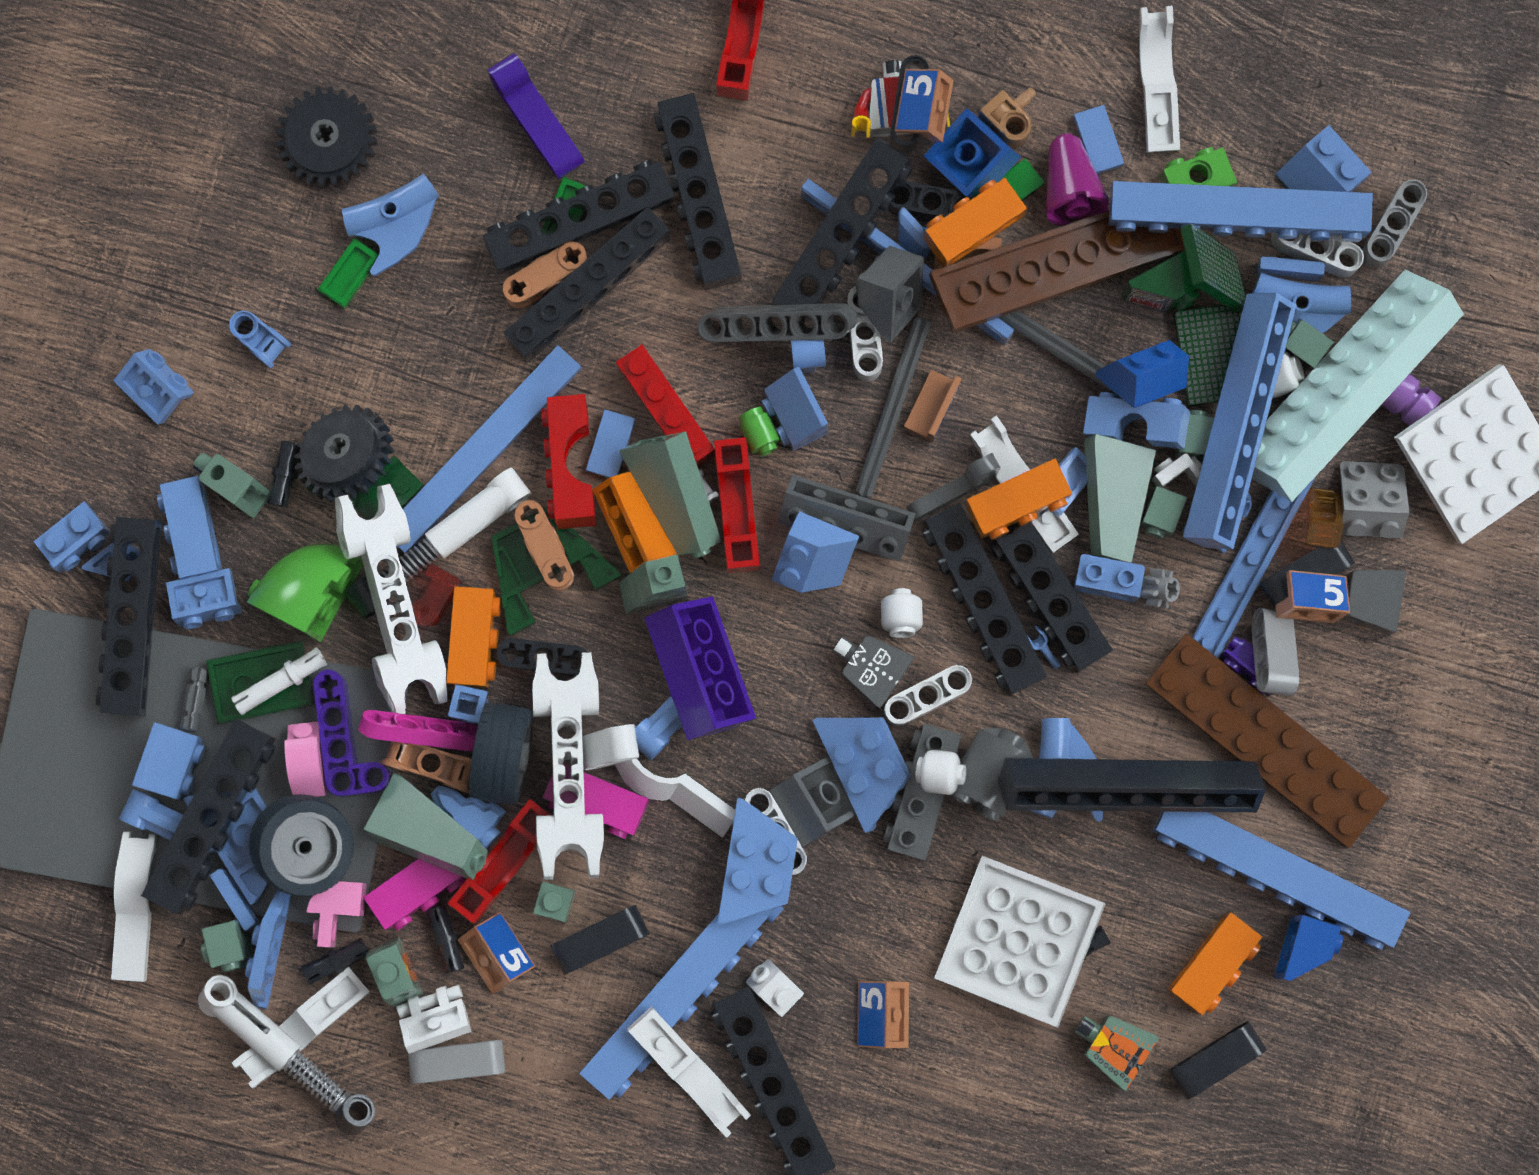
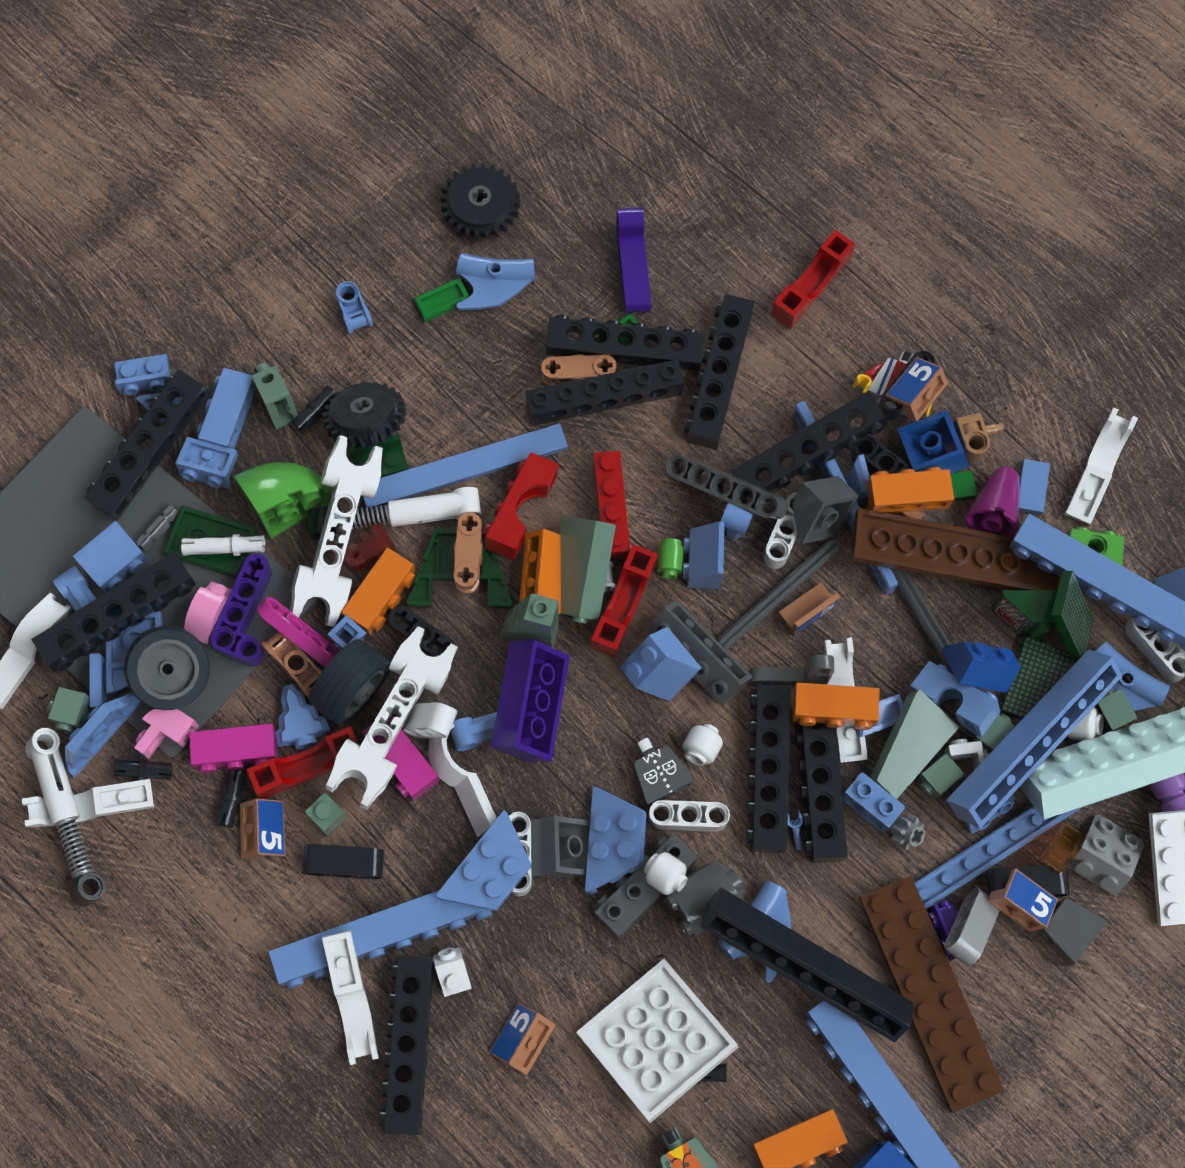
camera: 25 degrees right, 10 degrees down
medium blue bracket [113,349,194,425] -> none
sand green slope [363,773,488,880] -> none
sand green torso [366,937,424,1007] -> none
white plate [397,984,472,1054] -> none
light grey beam [408,1039,506,1084] -> none
medium blue tile [586,409,636,478] -> none
medium blue tile [1255,256,1325,281] -> none

